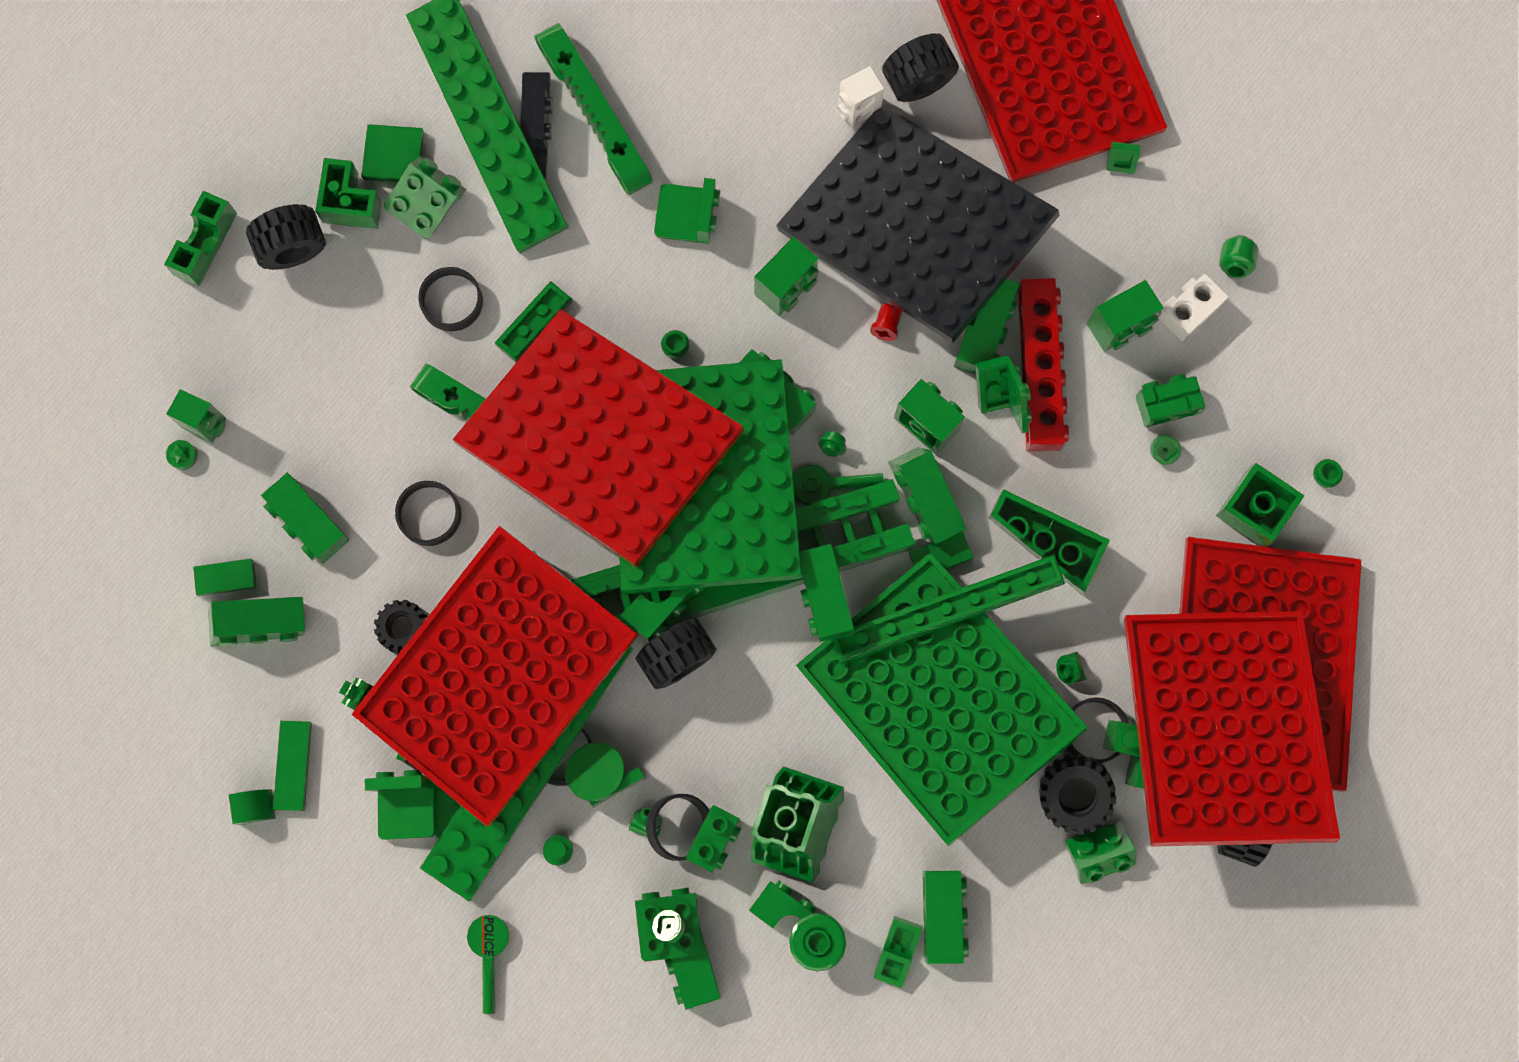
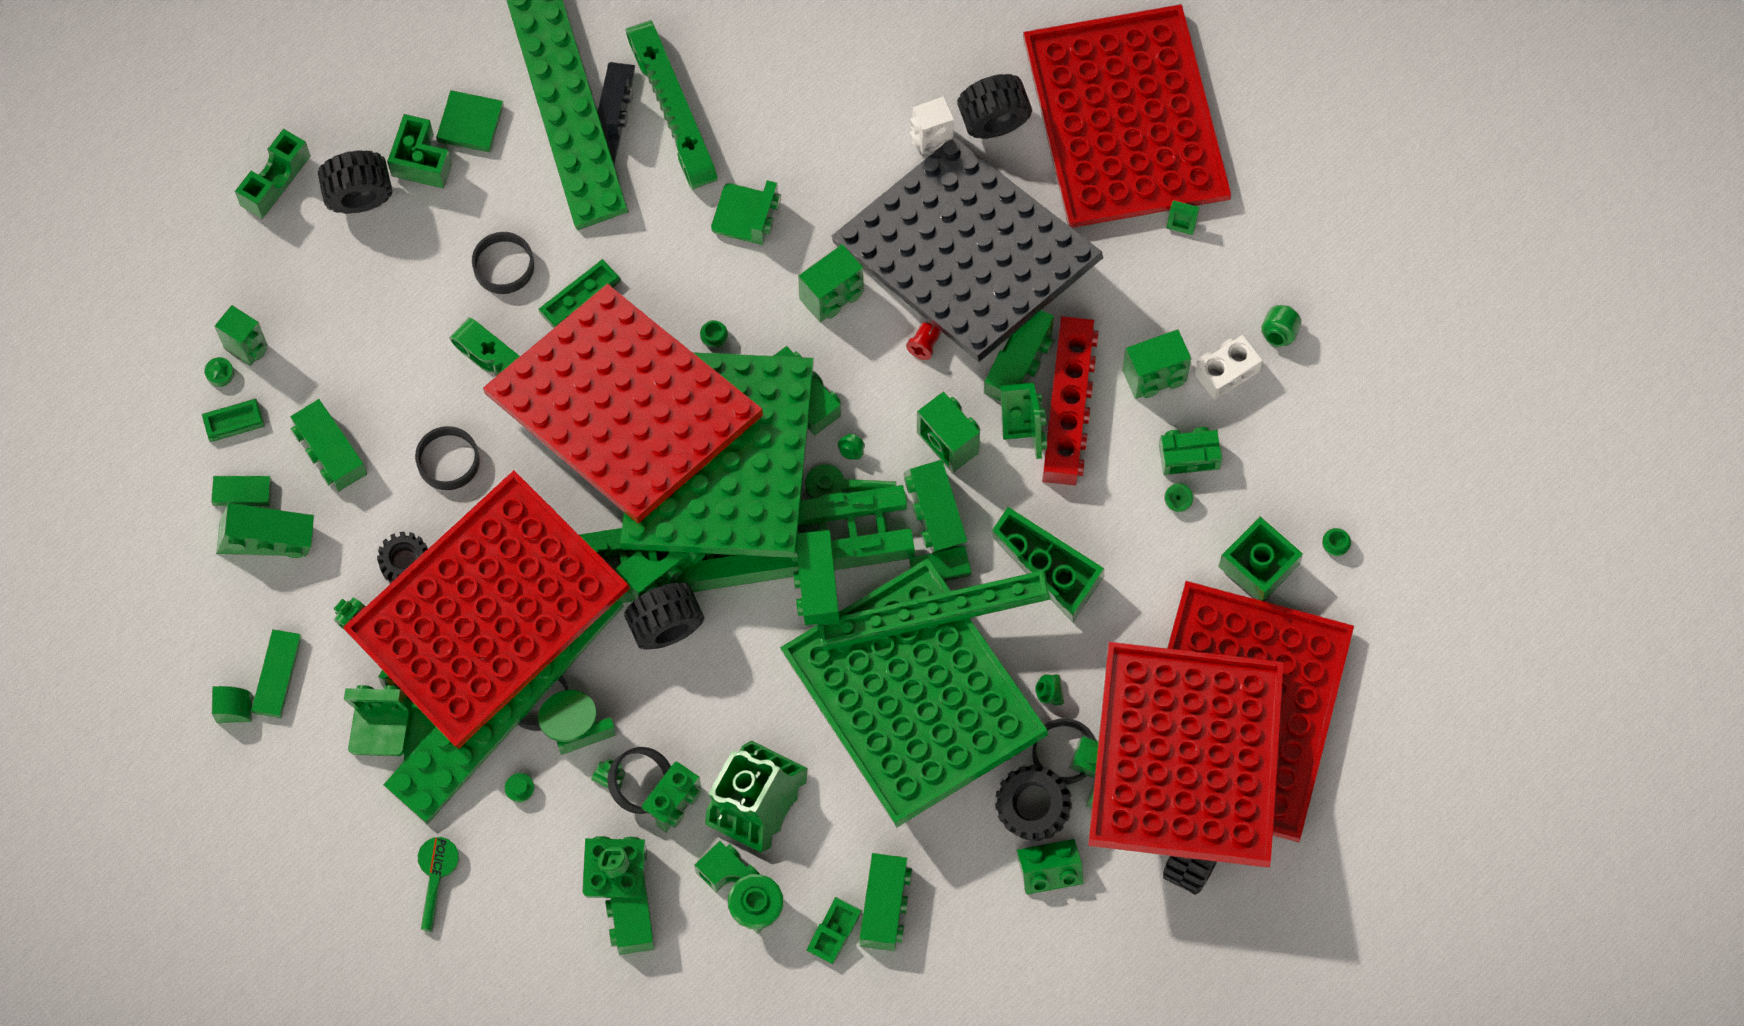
camera: 10 degrees right, 10 degrees down
green bracket [384,156,466,239] -> none
none -> green tile [202,398,265,442]

